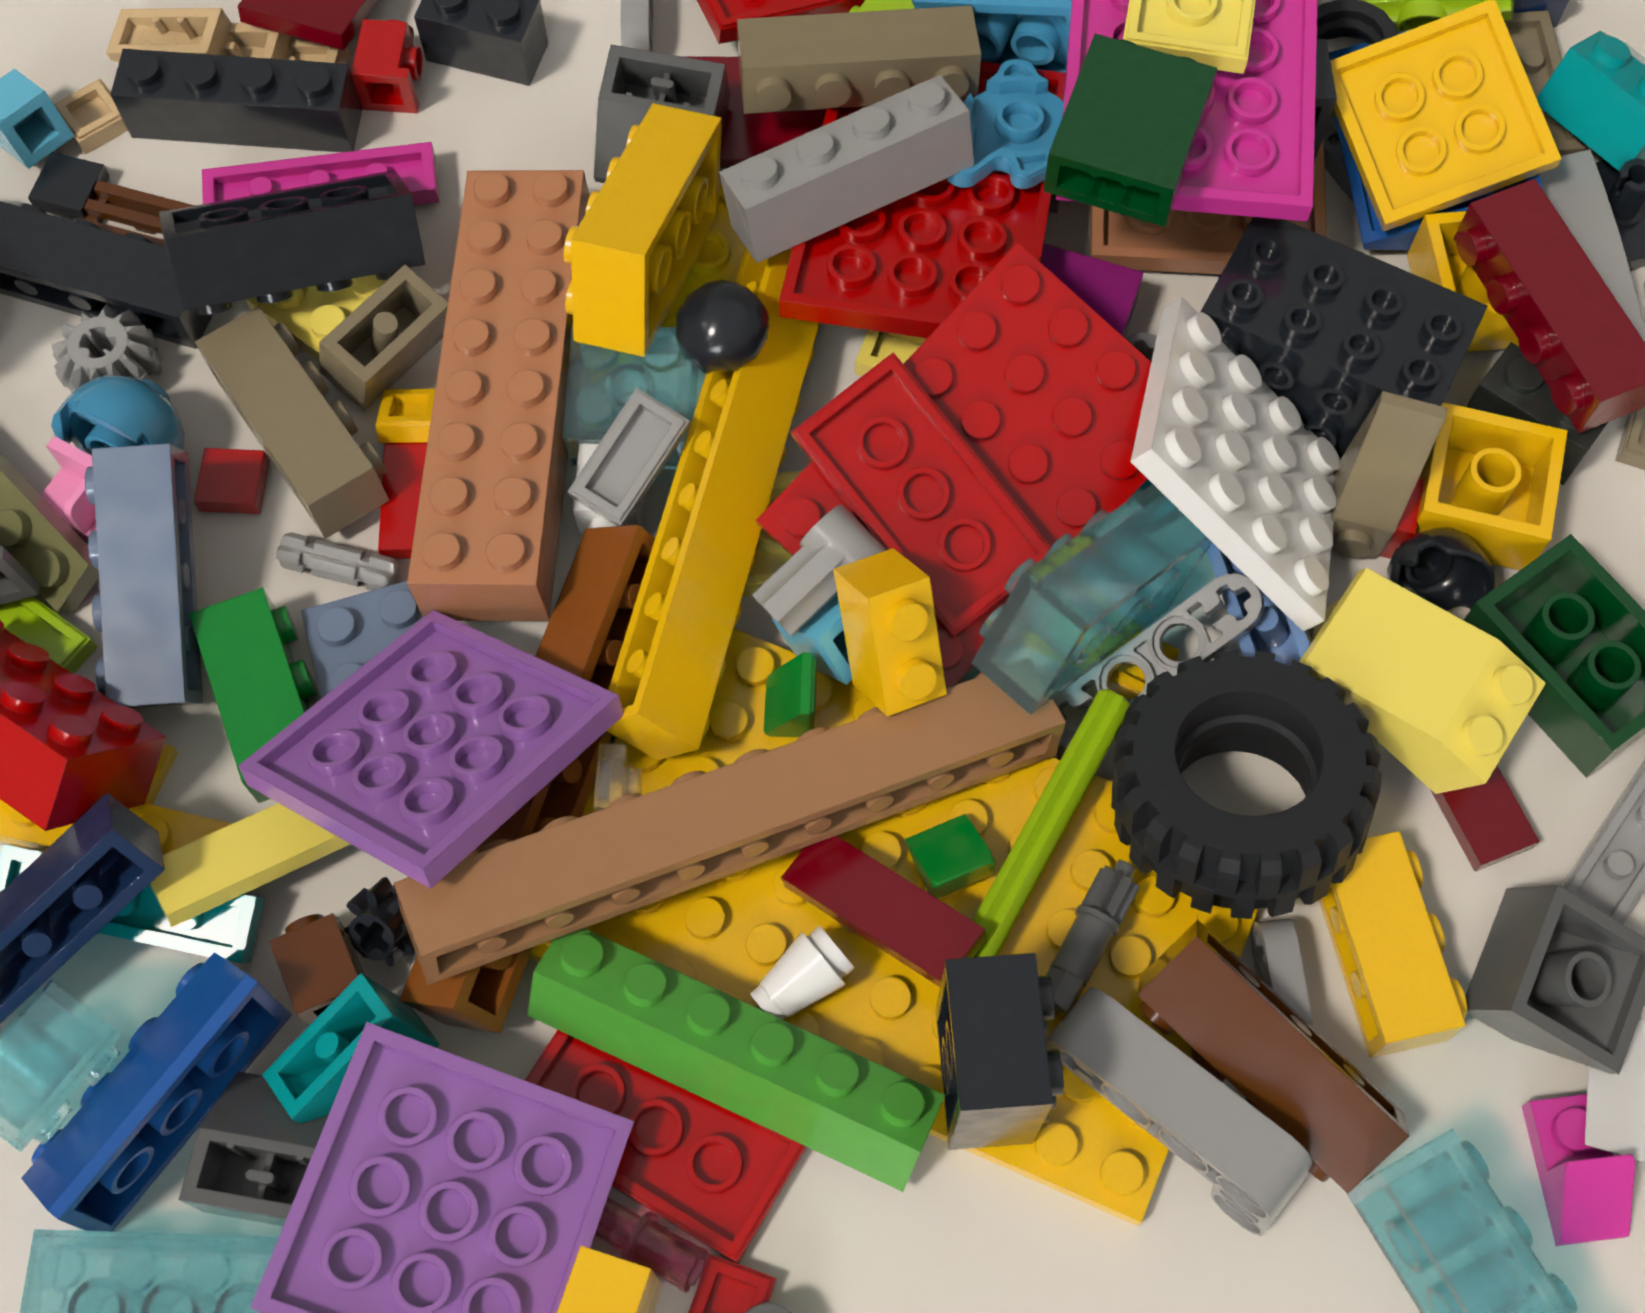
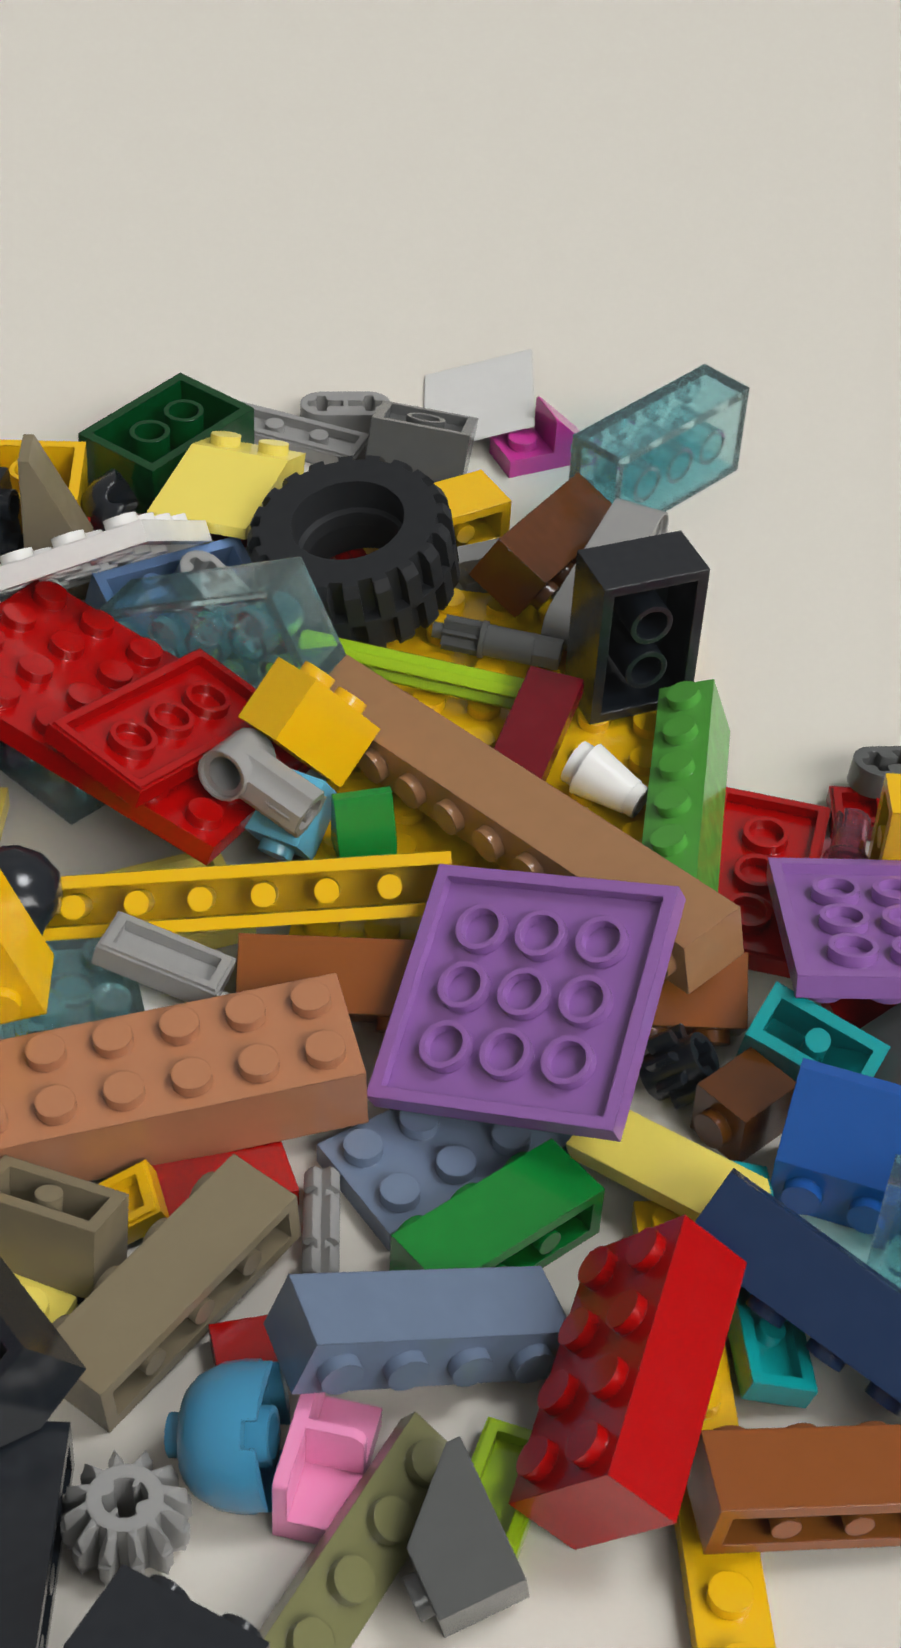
camera: 110 degrees left, 25 degrees down
green slope [905,814,996,899] -> none

